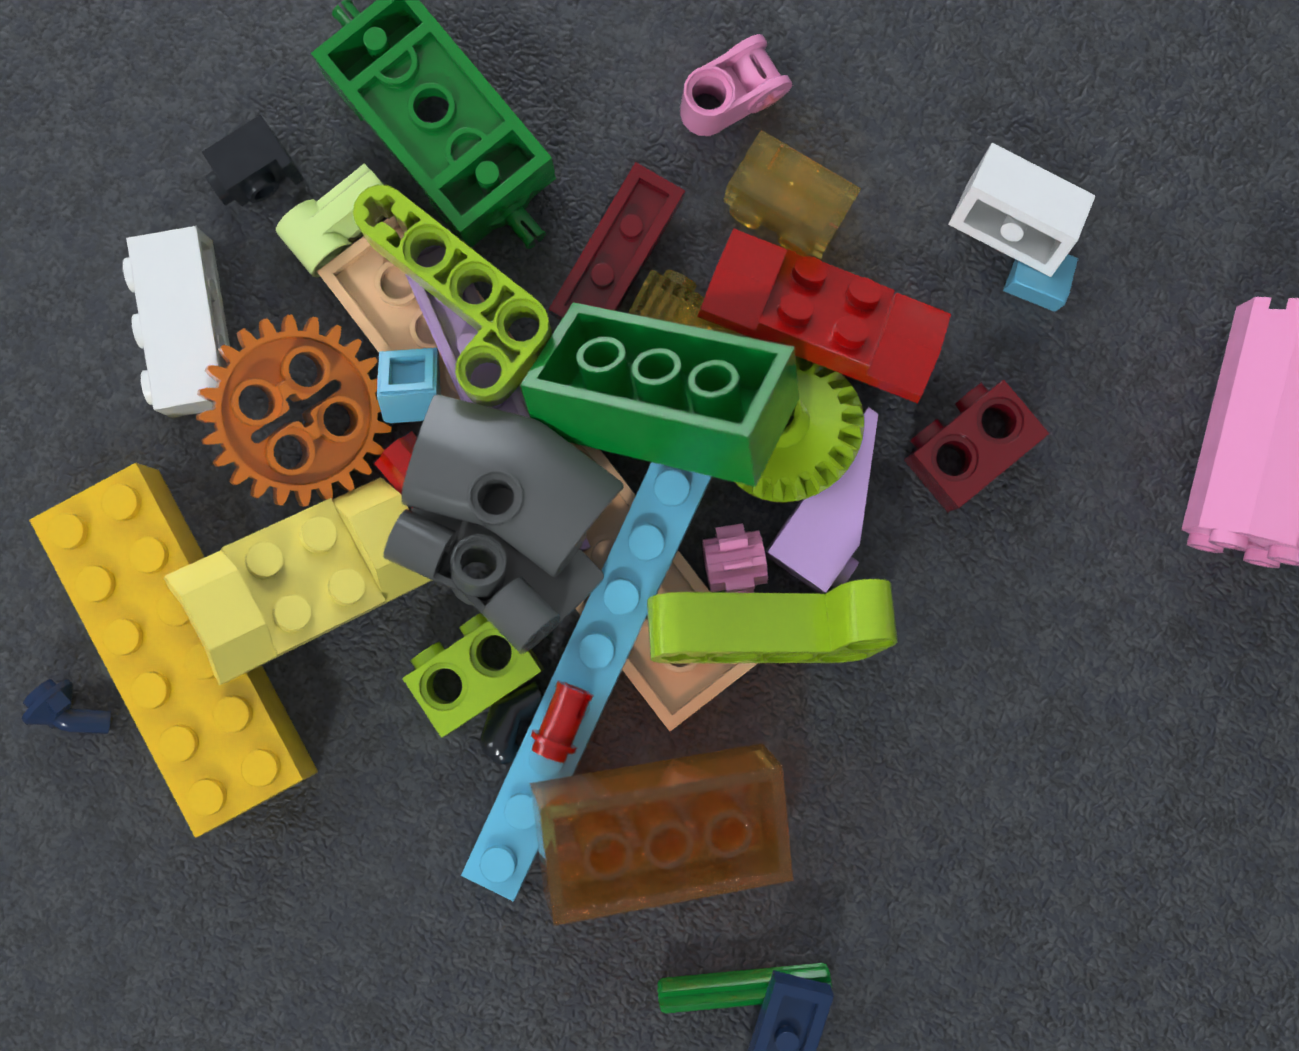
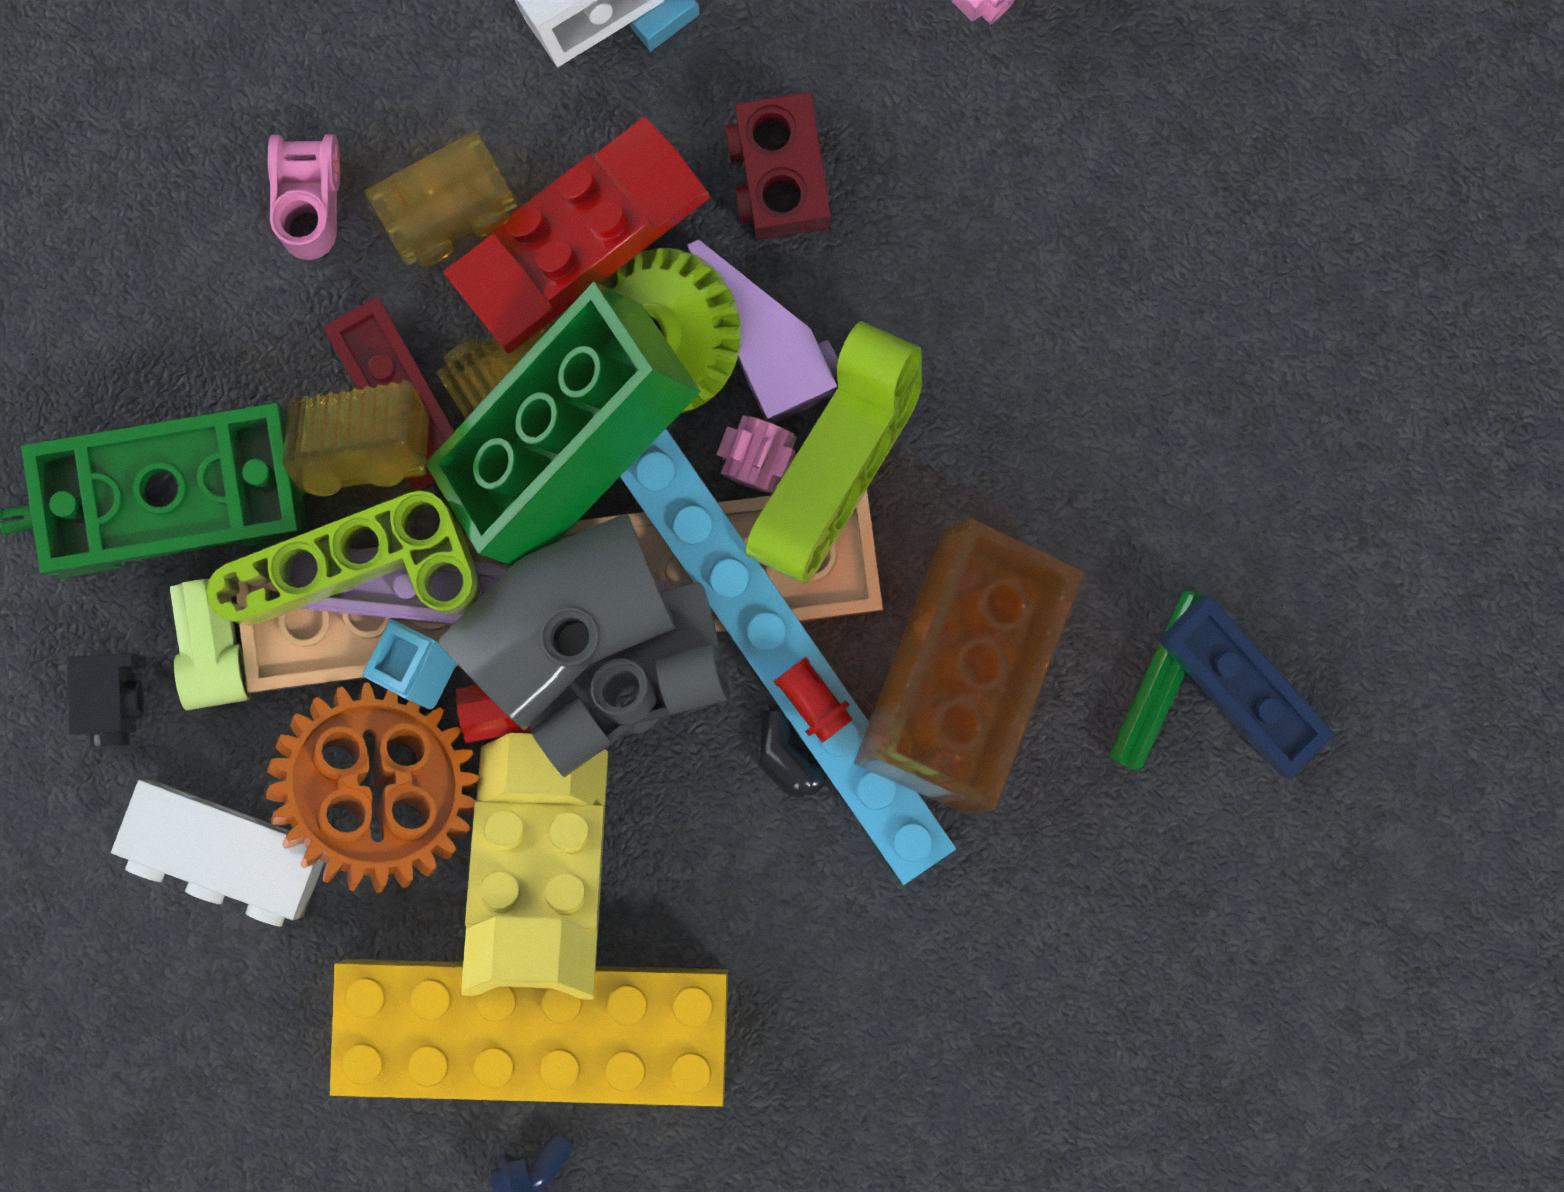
camera: 55 degrees left, 0 degrees up
lime brick [402,613,545,738] -> none
none -> clear yellow brick [282,380,430,496]

